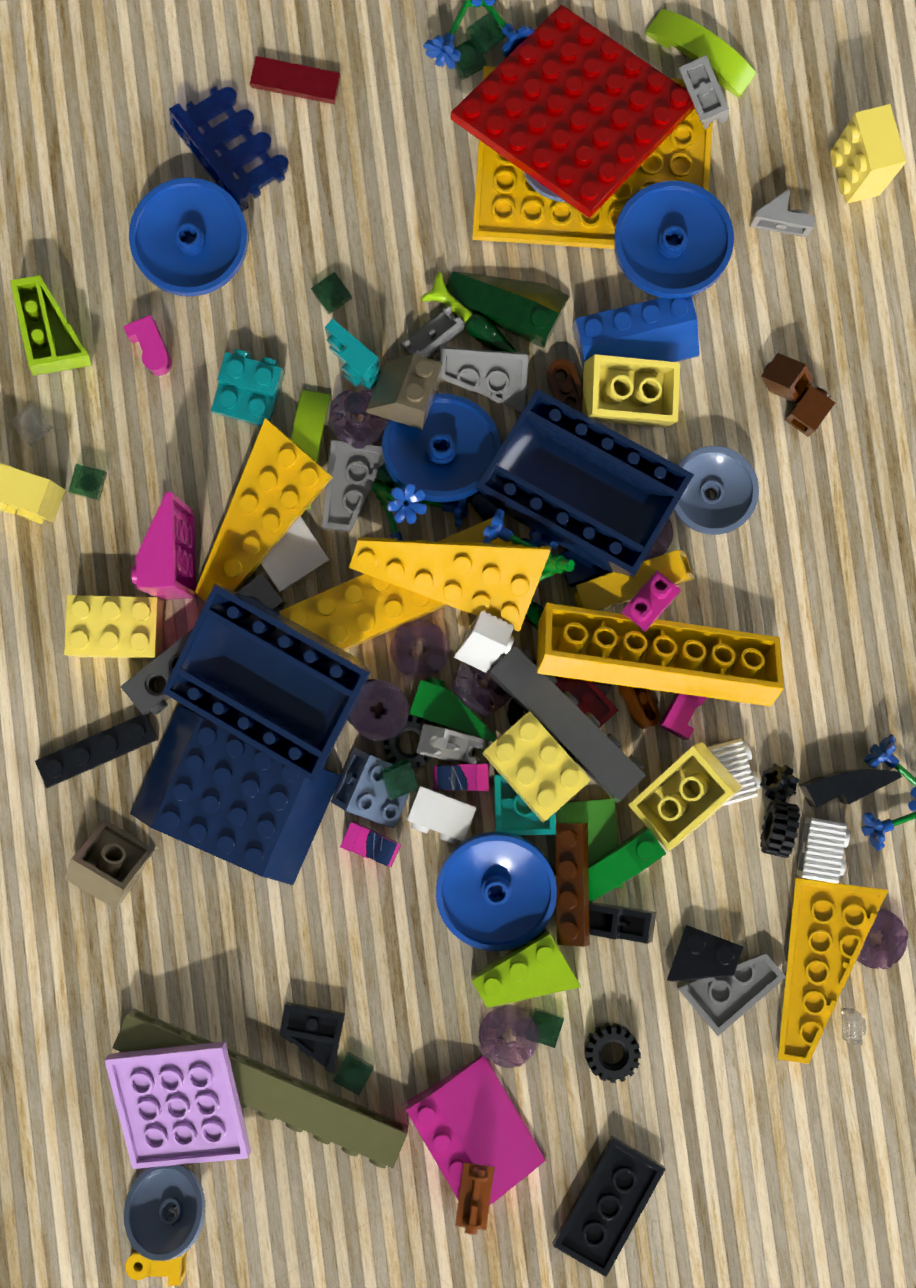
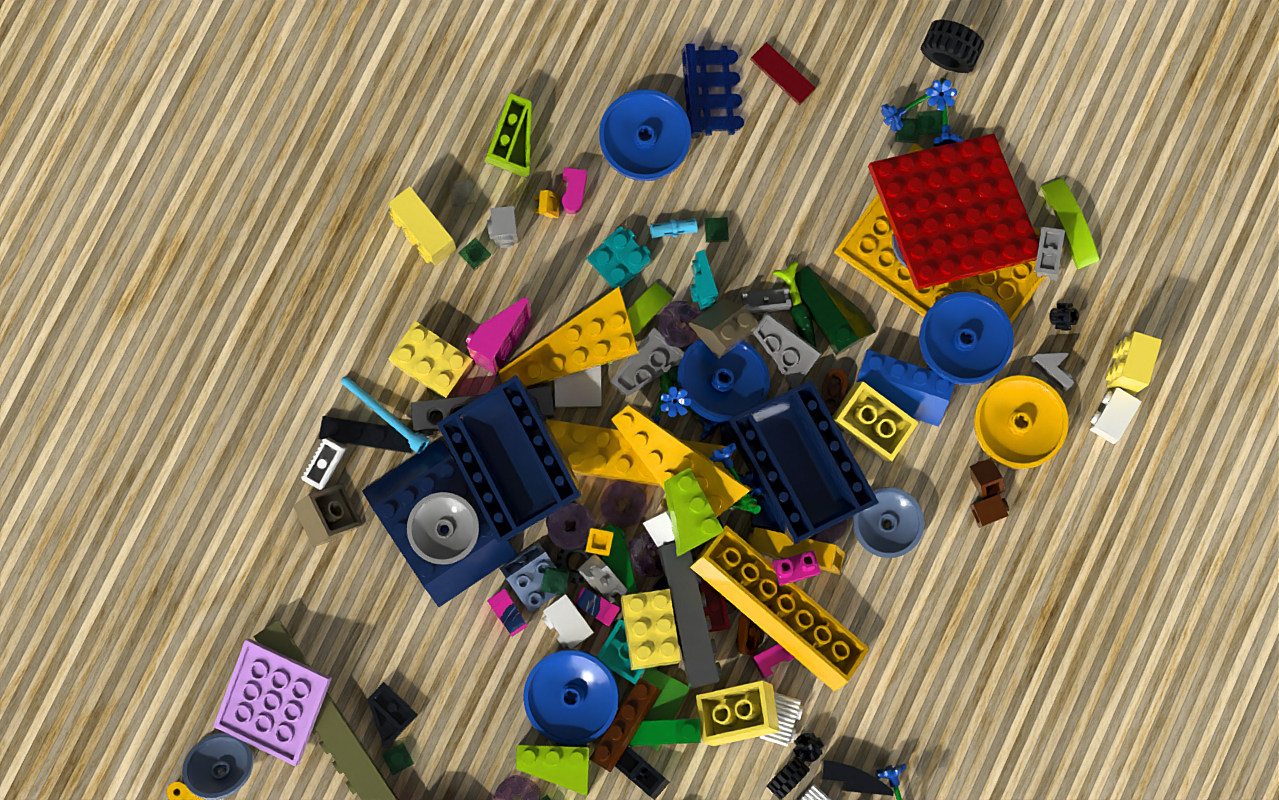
camera: 35 degrees right, 5 degrees down
none -> white brick [301,438,347,490]
none -> medium azure piece [341,376,430,454]
none -> light grey dish [407,492,479,565]
none -> light grey brick [487,206,518,248]
none -> yellow tile [533,190,560,218]
none -> yellow tile [586,528,614,557]
none -> medium azure pin [650,218,698,238]
none -> lime wedge [663,468,724,557]
none -> yellow dish [973,375,1069,469]
none -> black gear [1049,302,1079,331]
none -> white brick [1090,387,1142,444]

